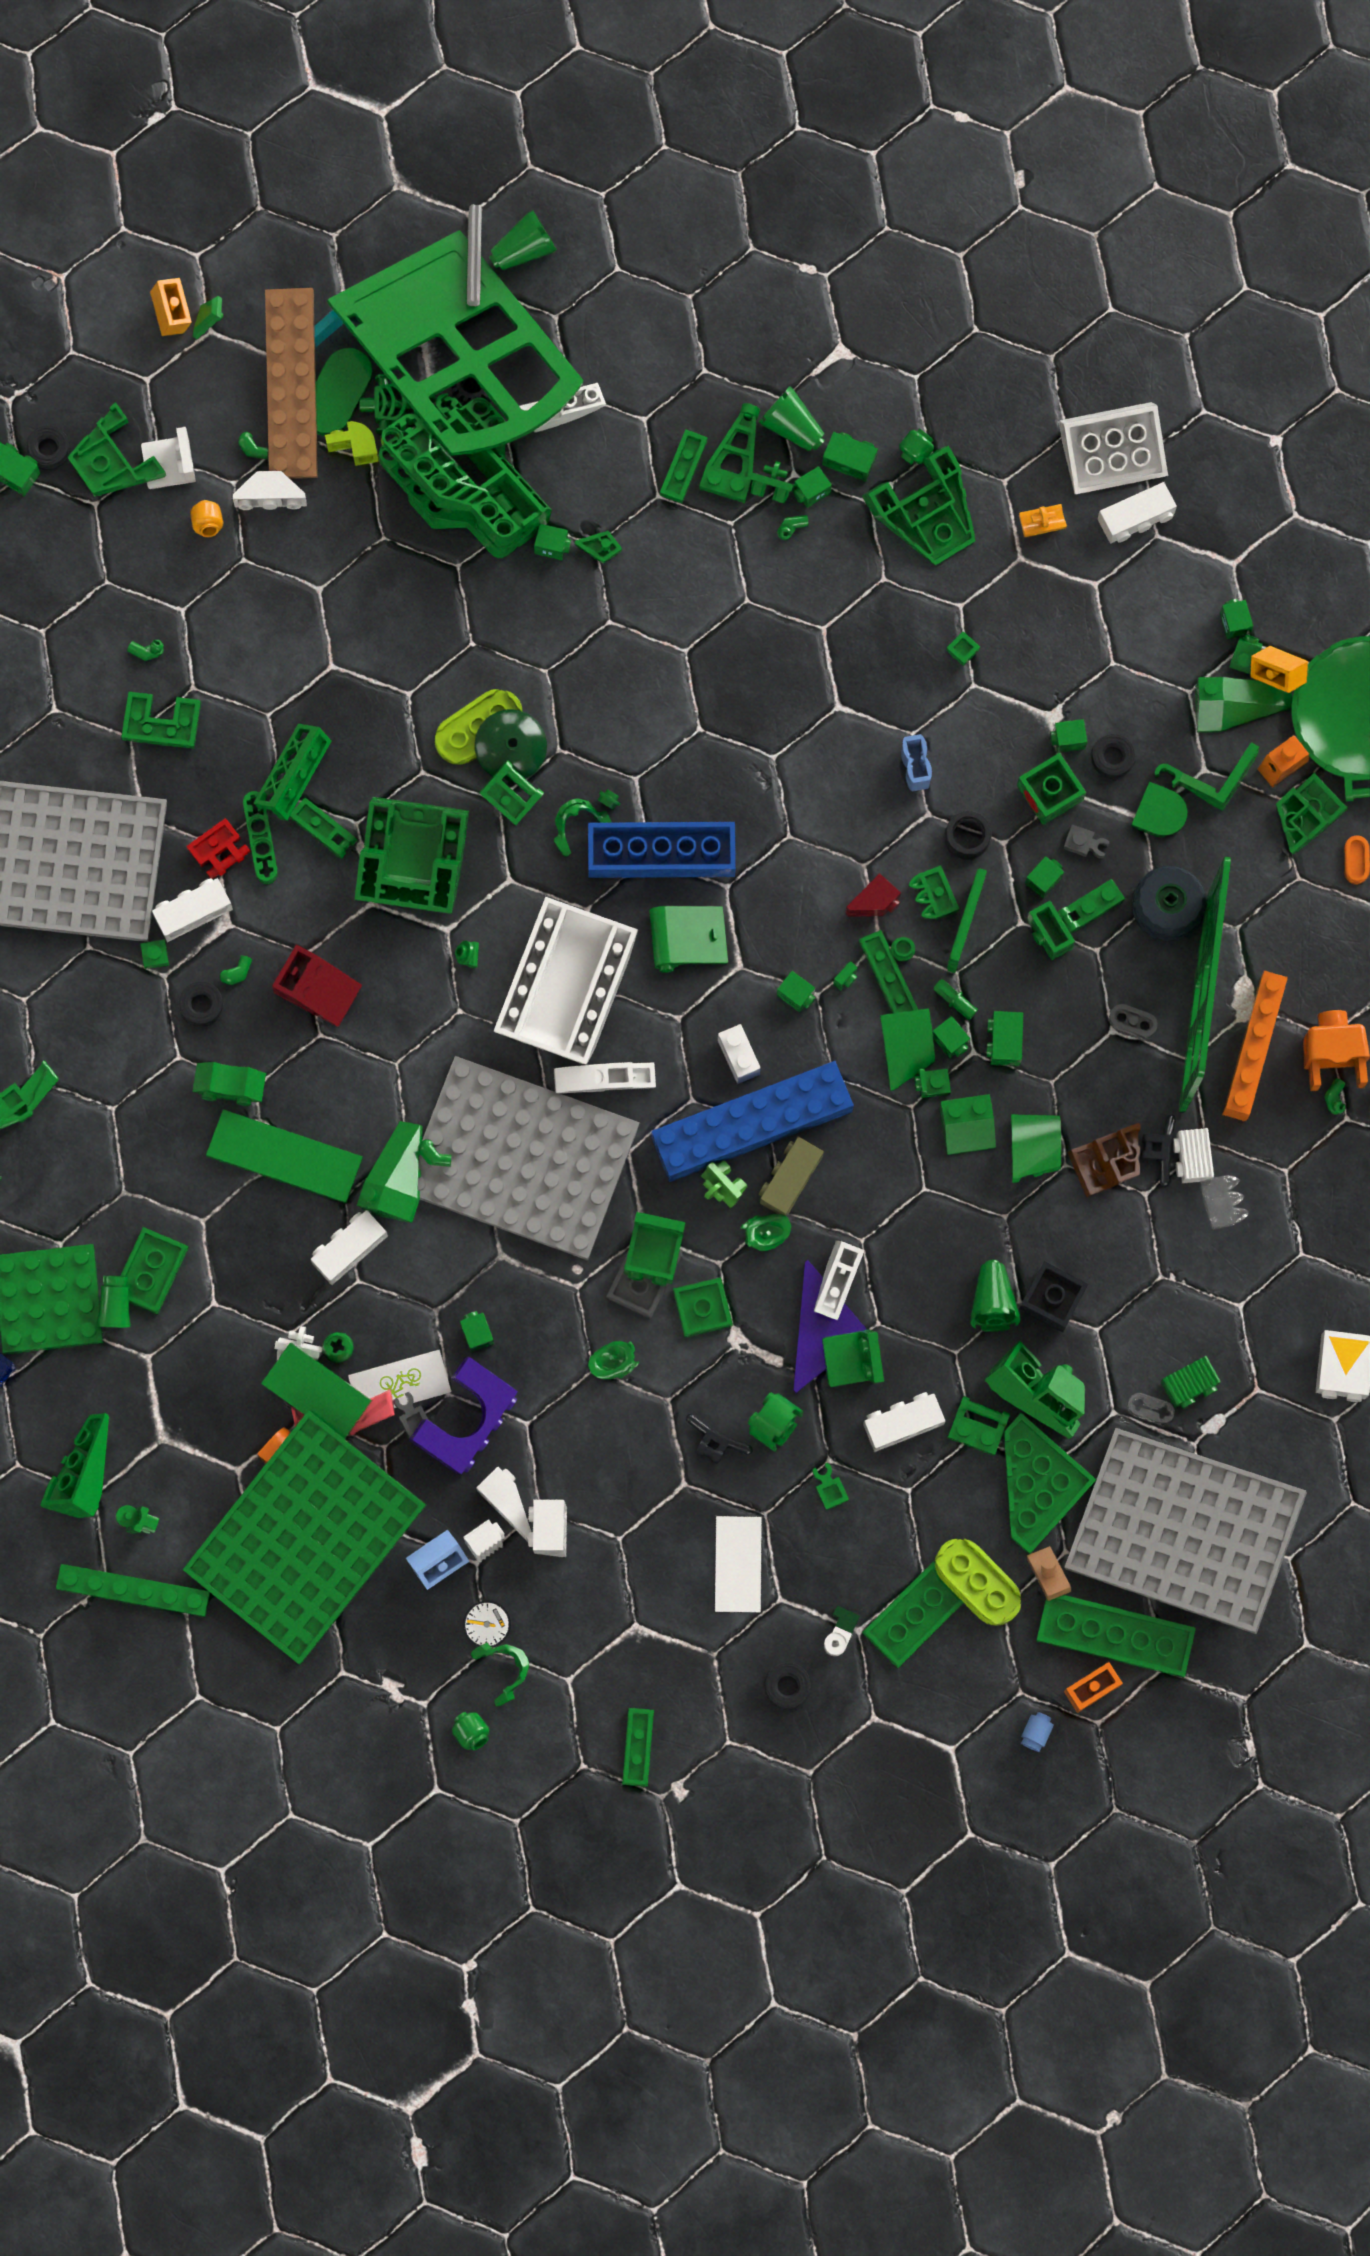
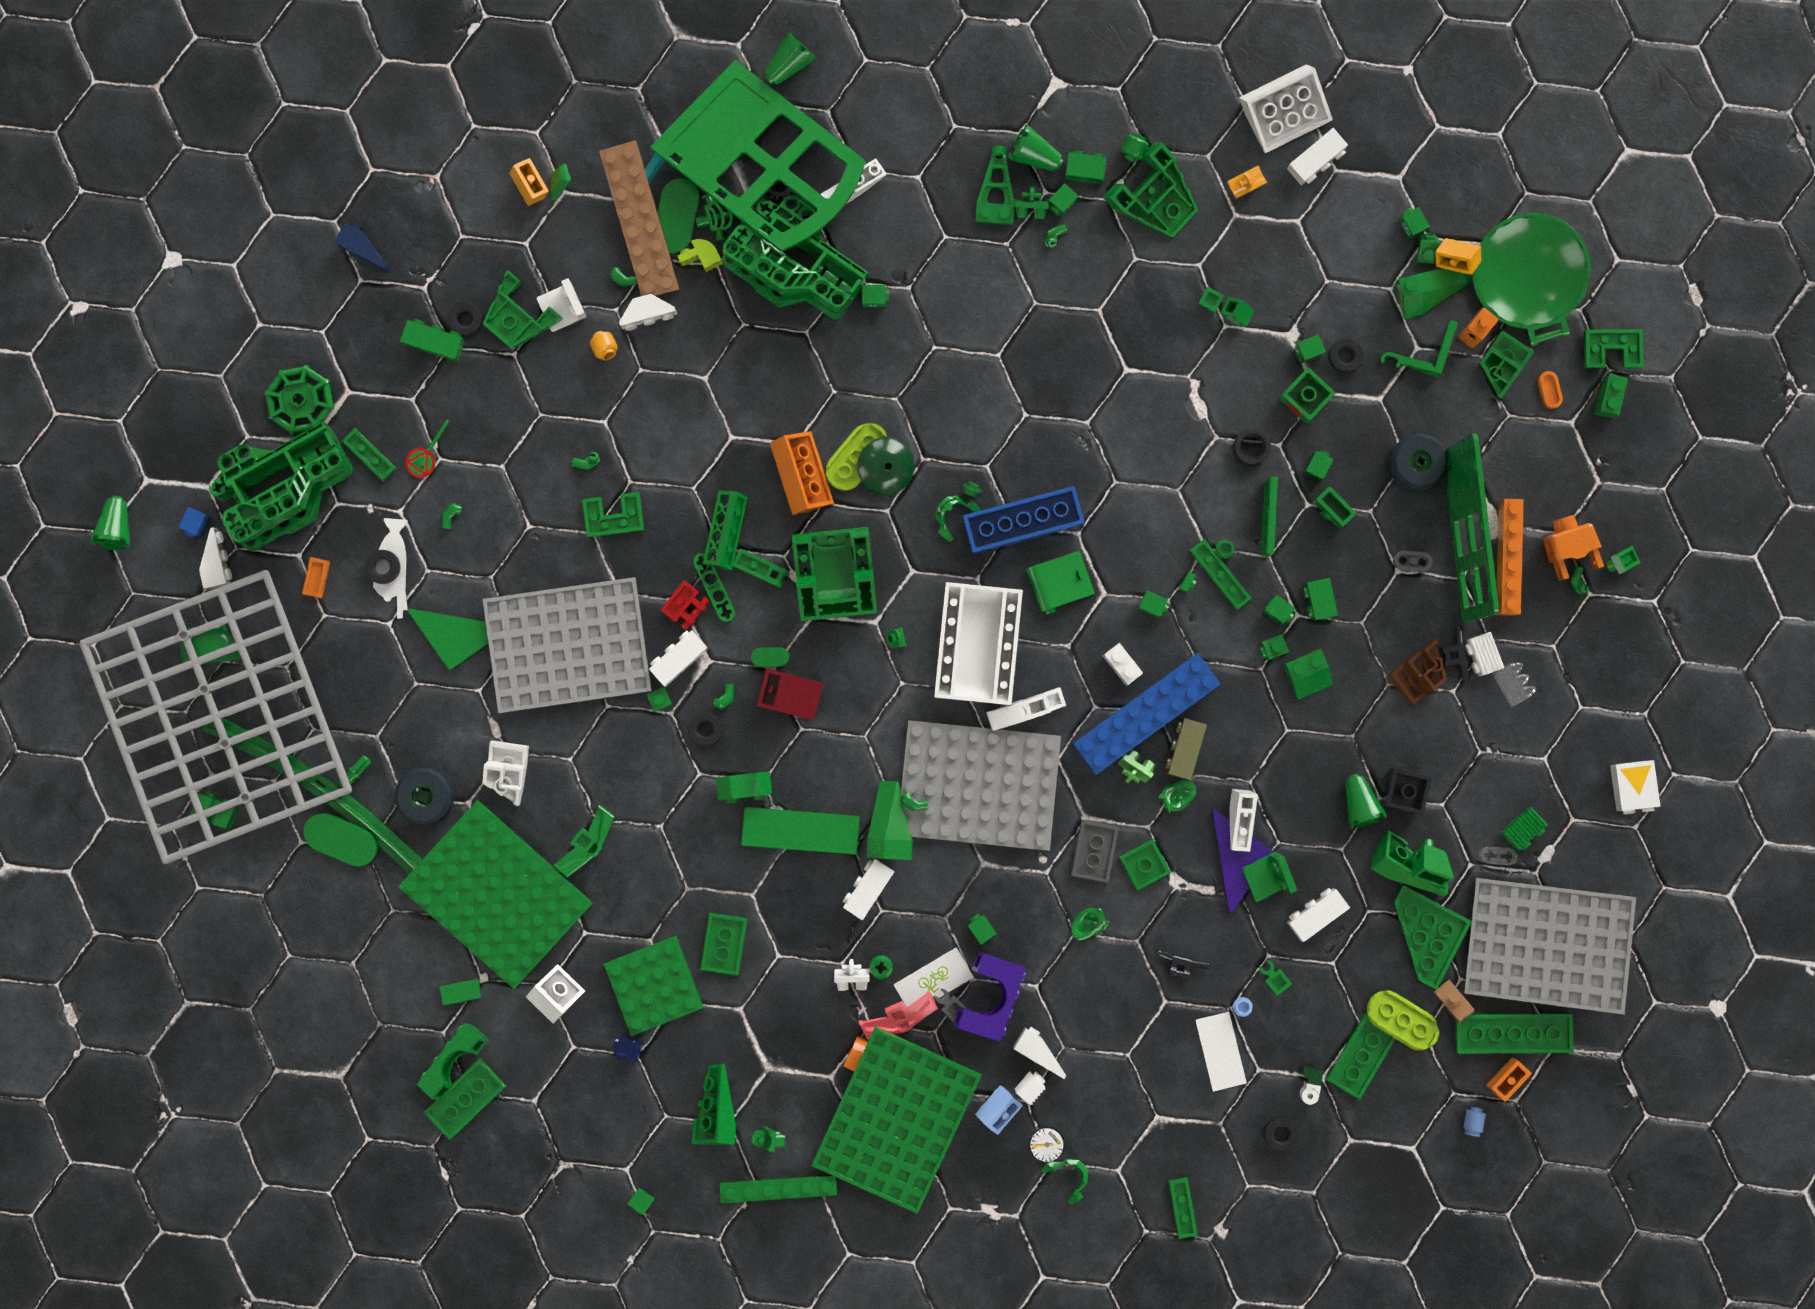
camera: 15 degrees left, 10 degrees up
green plant [96,1276,131,1328] -> none
green tile [261,1343,372,1439] -> none
green head [452,1712,490,1751] -> none
light grey axle [467,204,482,307] -> none
green plate [479,760,544,825] -> none
white slope [528,1500,567,1557] -> none
green piece [574,531,623,564] -> none
green panel [624,1212,685,1286] -> none
green plate [660,429,708,504] -> none
green brick [747,1392,803,1452] -> none
dark red slope [845,873,901,917] -> none
green slope [880,1008,935,1091] -> none
medium blue brick [901,734,932,791] -> none
green plate [909,865,959,920] -> none
green axle [933,979,978,1021] -> none
green plate [948,1396,1010,1456] -> none
green slope [1010,1114,1061,1183] -> none
green plate [1058,879,1125,934] -> none
dark grey plate [1063,825,1109,859] -> none
green tile [1131,781,1187,838] -> none
none -> green tile [751,647,790,667]
none -> orange slope [770,431,834,515]
none -> green brick [1220,297,1254,327]
none -> light blue plate [1233,997,1253,1017]

